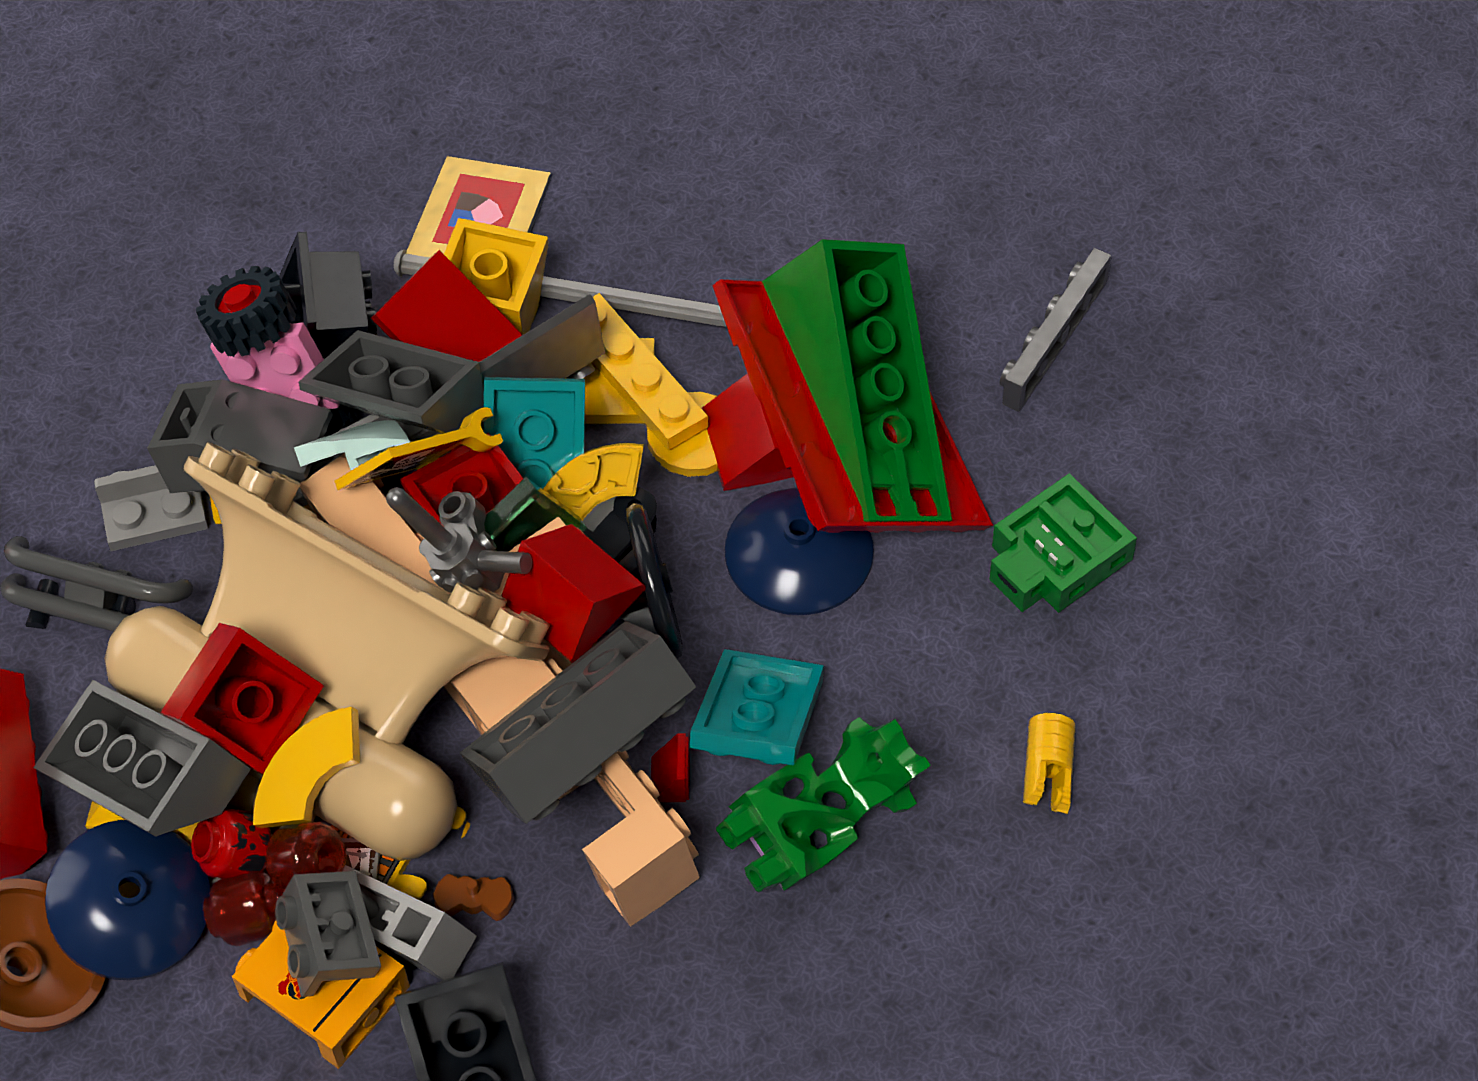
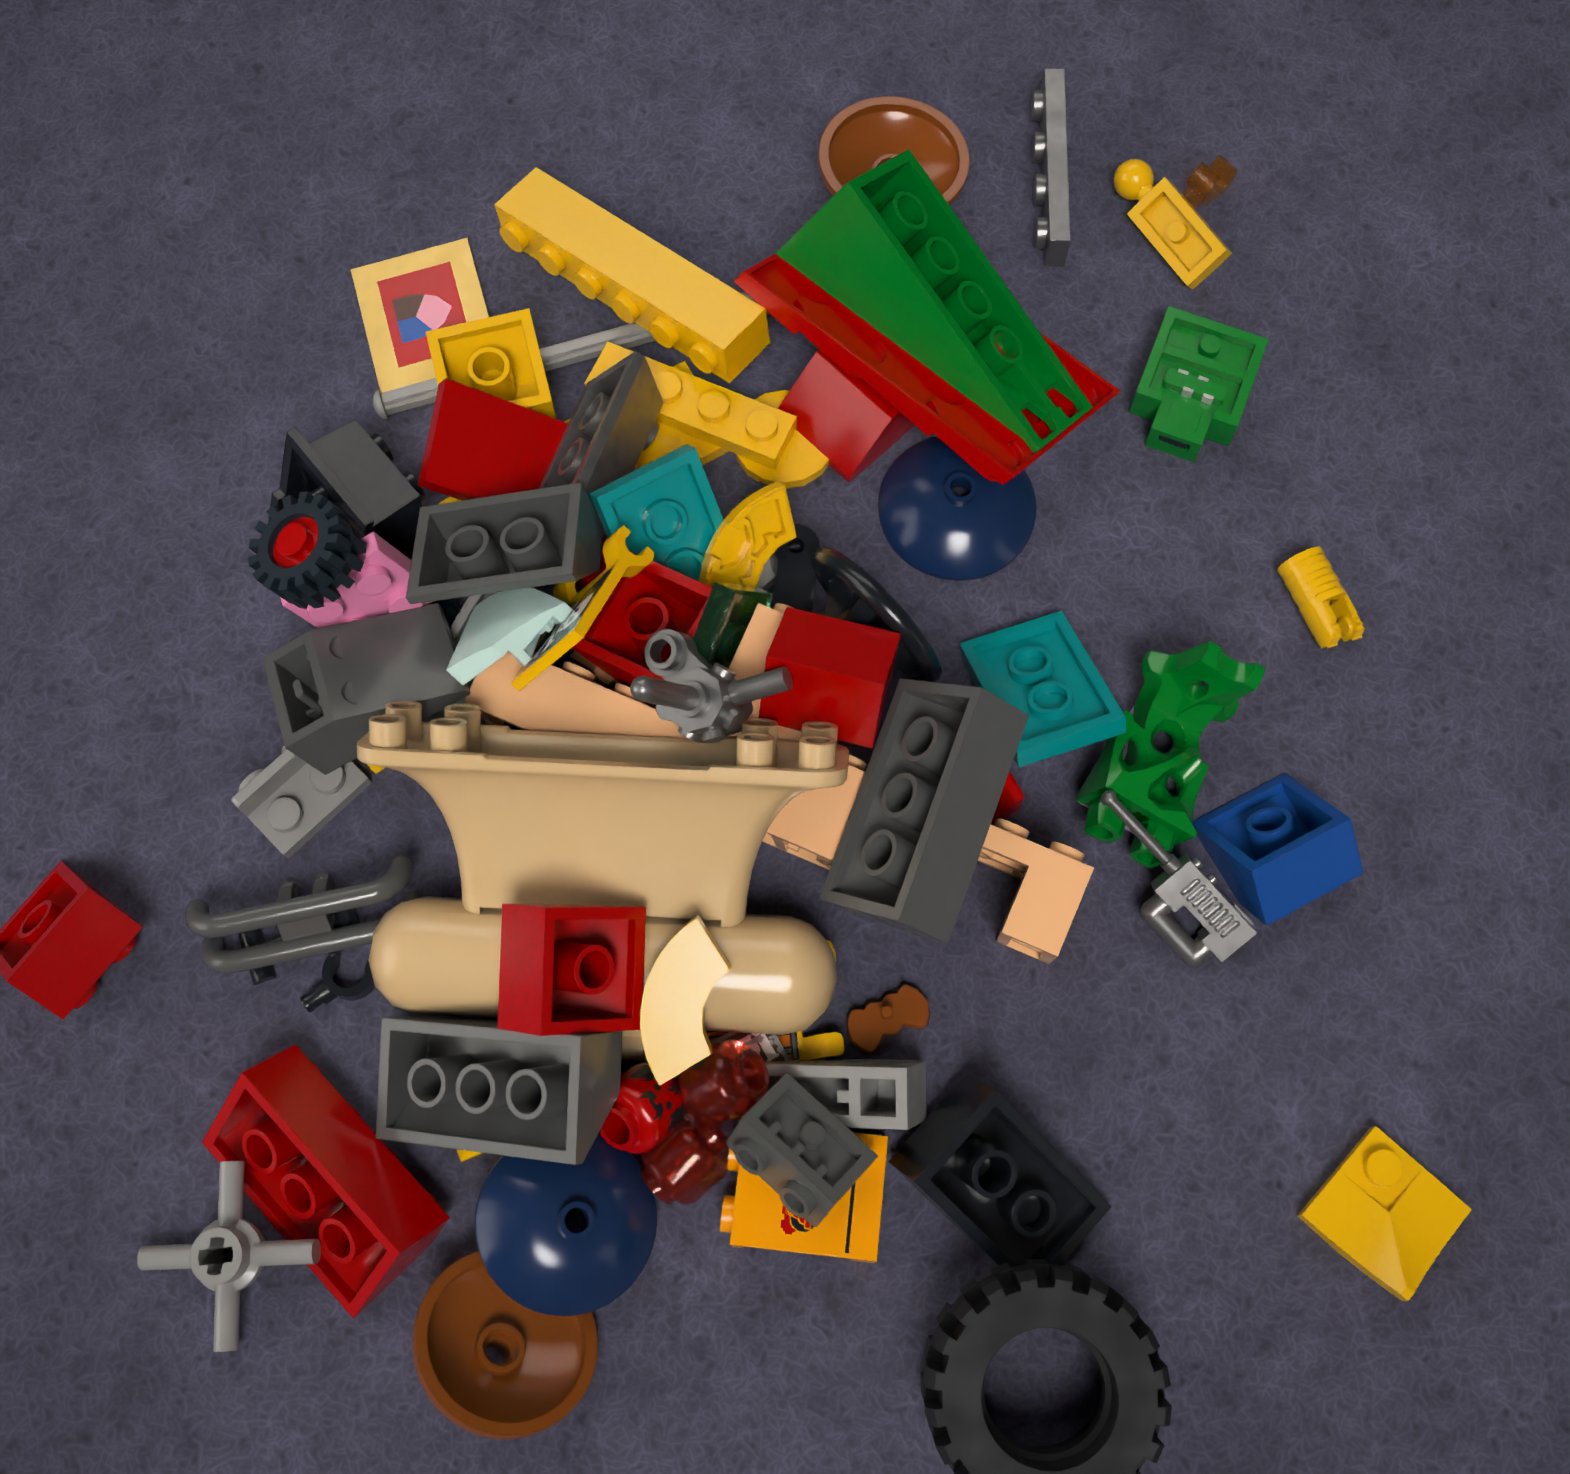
camera: 30 degrees left, 15 degrees up
none -> black piece [300,951,375,1013]
none -> yellow brick [494,167,770,384]
none -> dark orange dish [818,96,970,206]
none -> flat silver piece [1101,790,1257,967]
none -> yellow plate [1113,159,1232,289]
none -> clear orange piece [1182,154,1237,209]
none -> blue slope [1193,773,1364,926]

